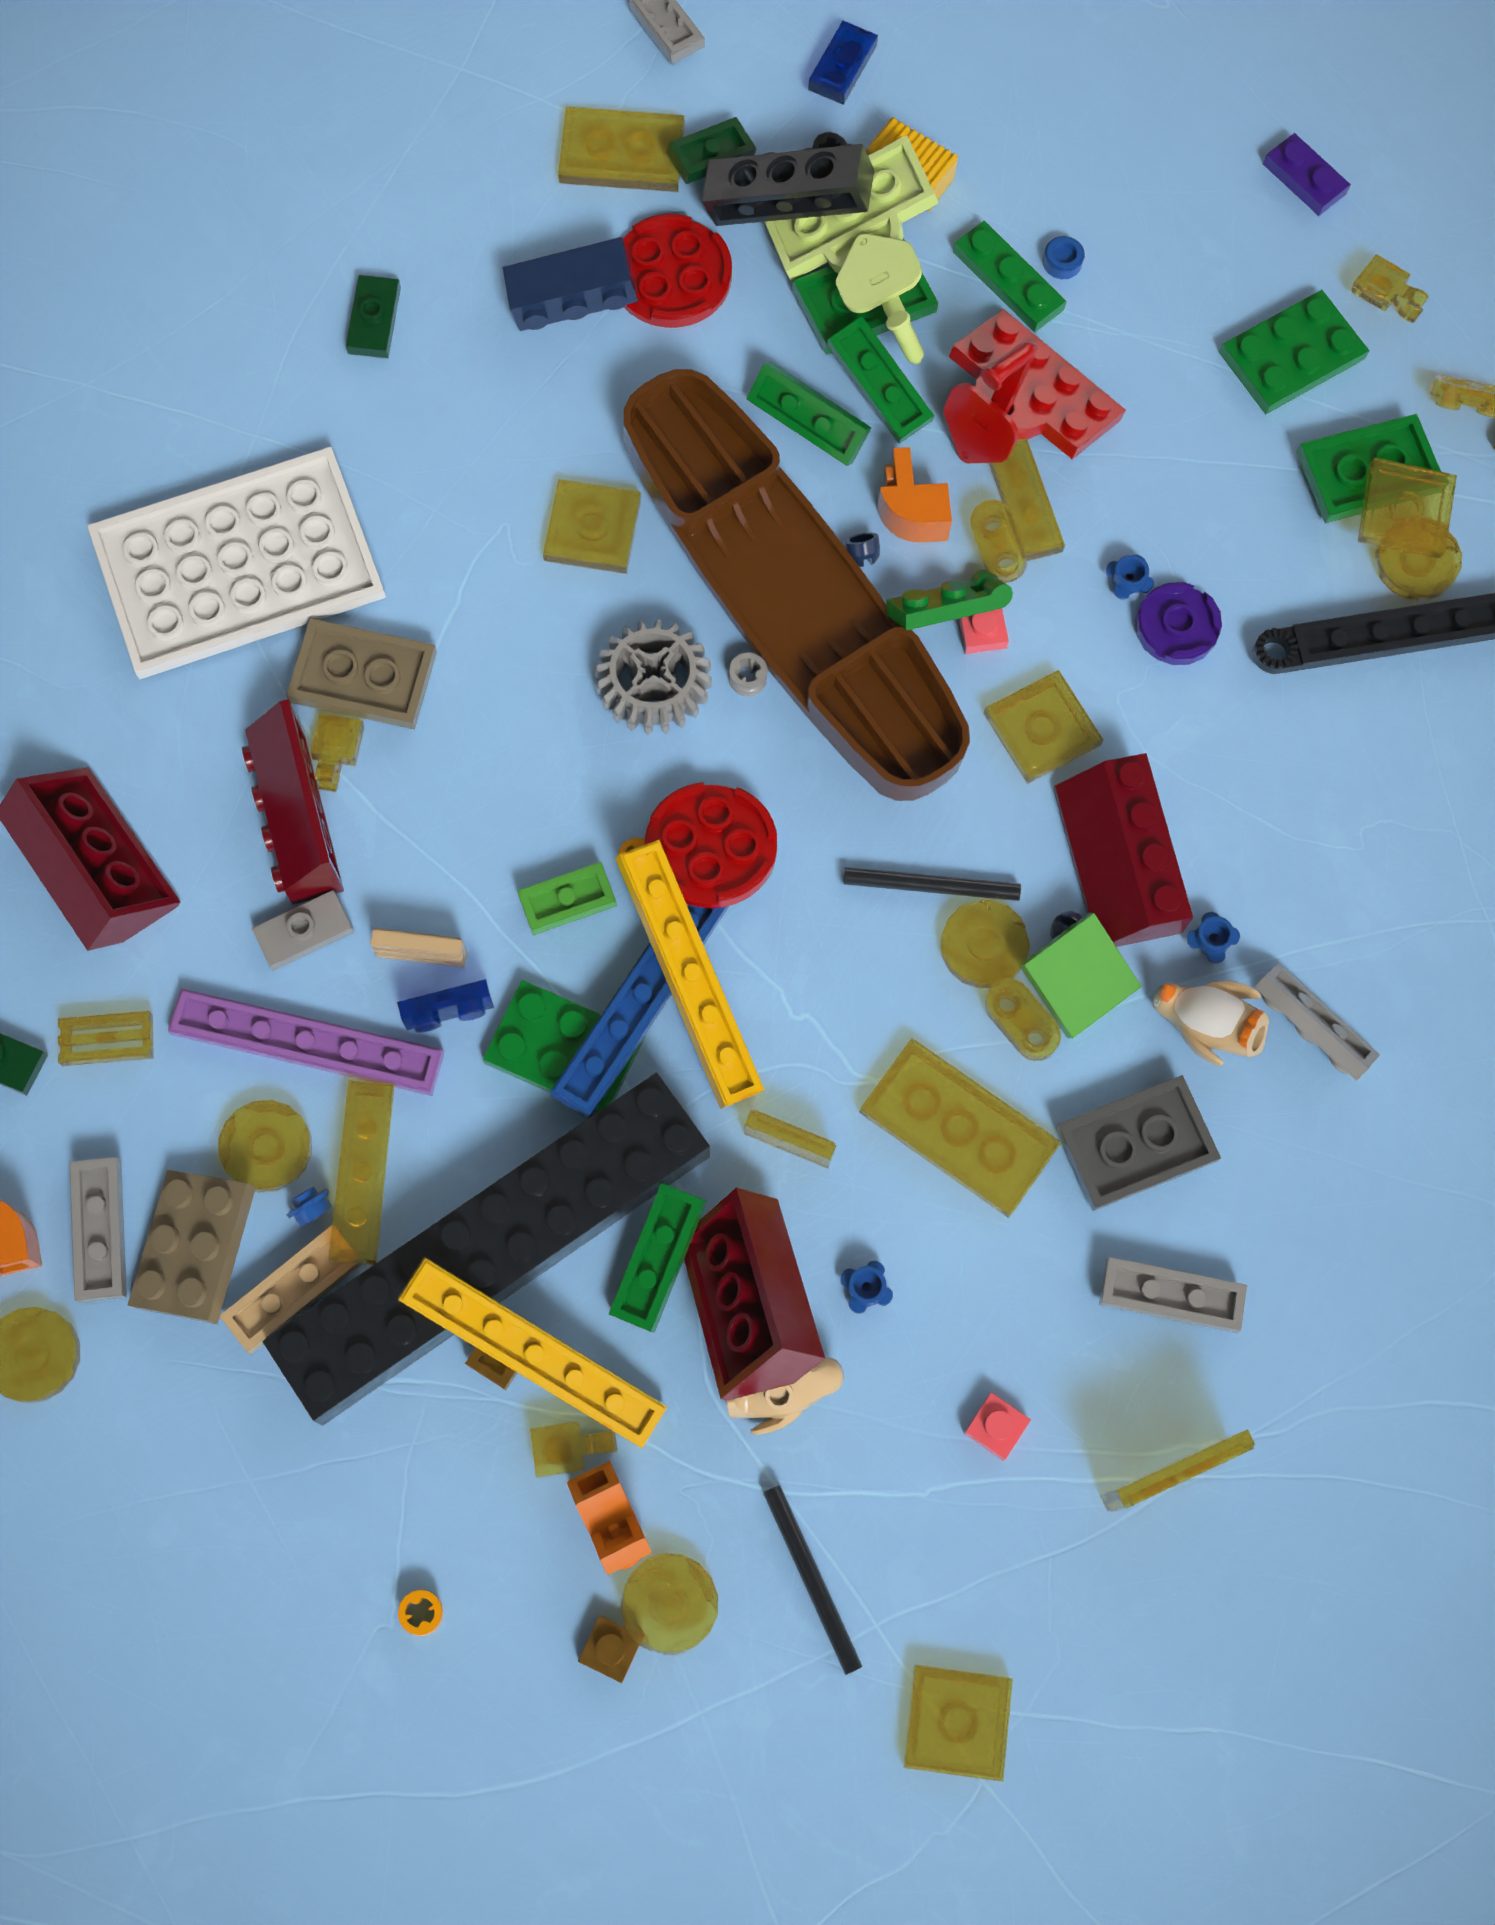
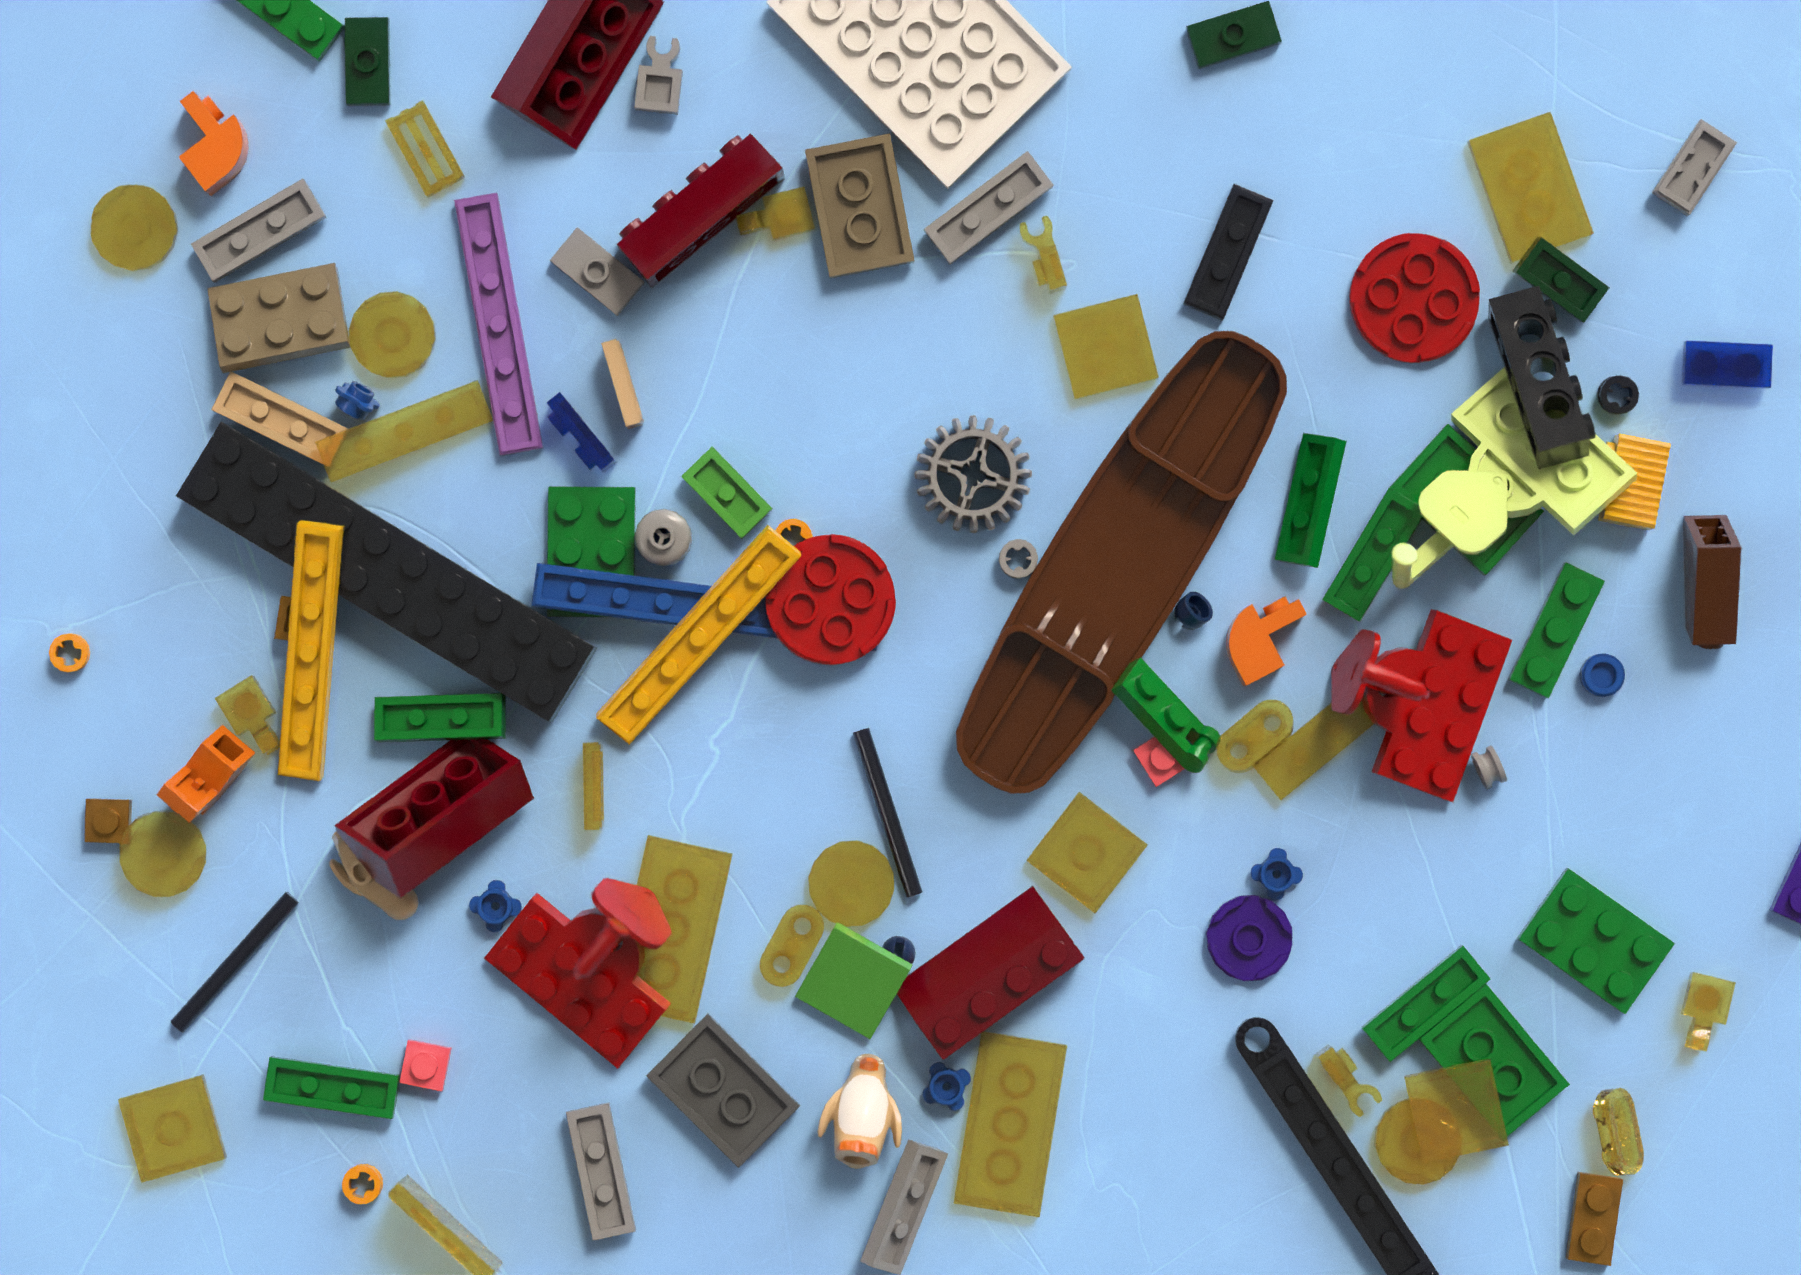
camera: 70 degrees right, 15 degrees up
dark blue brick [502,237,638,331] -> none
none -> green plate [263,1056,400,1119]
none -> light orange bush [342,1164,383,1204]
none -> red plate [484,878,672,1069]
none -> light grey plate [634,36,683,115]
none -> light grey head [635,509,692,566]
none -> light grey plate [924,151,1054,265]
none -> clear yellow tile [954,1031,1067,1217]
none -> clear yellow plate [1019,216,1067,294]
none -> black tile [1183,184,1274,321]
none -> clear yellow plate [1314,1044,1382,1117]
none -> green plate [1361,945,1491,1062]
none -> light grey bush [1471,745,1507,790]
none -> reddish brown slope [1683,515,1742,649]

